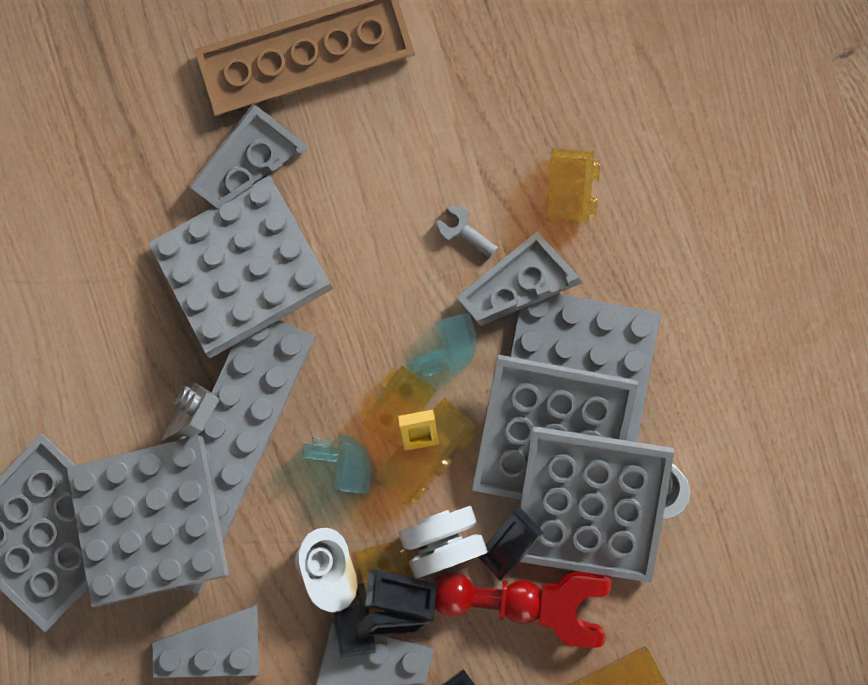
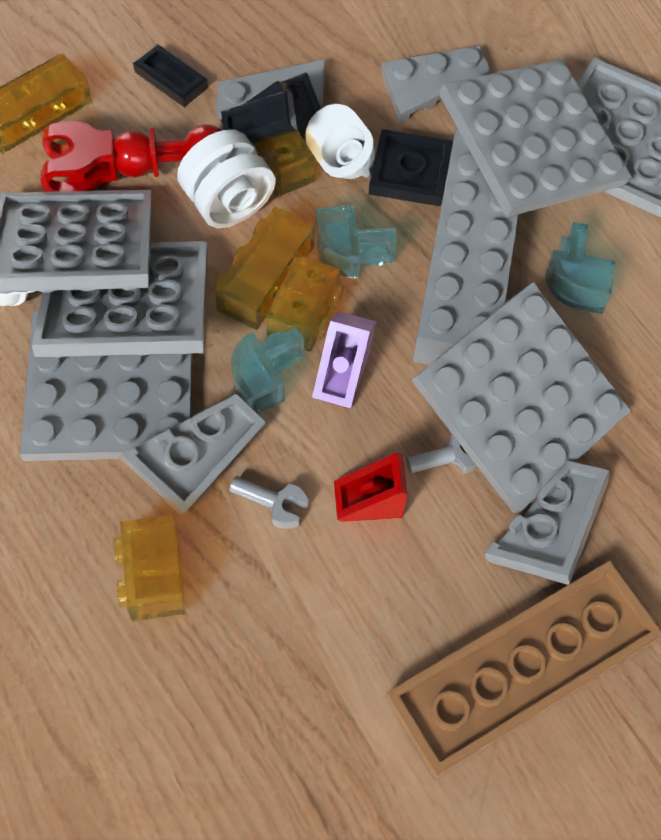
camera: 160 degrees right, 25 degrees down
light grey wing [159,381,220,444] -> none
yellow plate [398,410,439,451] -> none
black tile [478,508,544,581] -> none
none -> lavender slope [312,312,377,408]
none -> red slope [334,452,408,522]
none -> black plate [368,129,453,207]
none -> light grey bar [406,434,478,474]
none -> clear light blue brick [546,222,615,314]

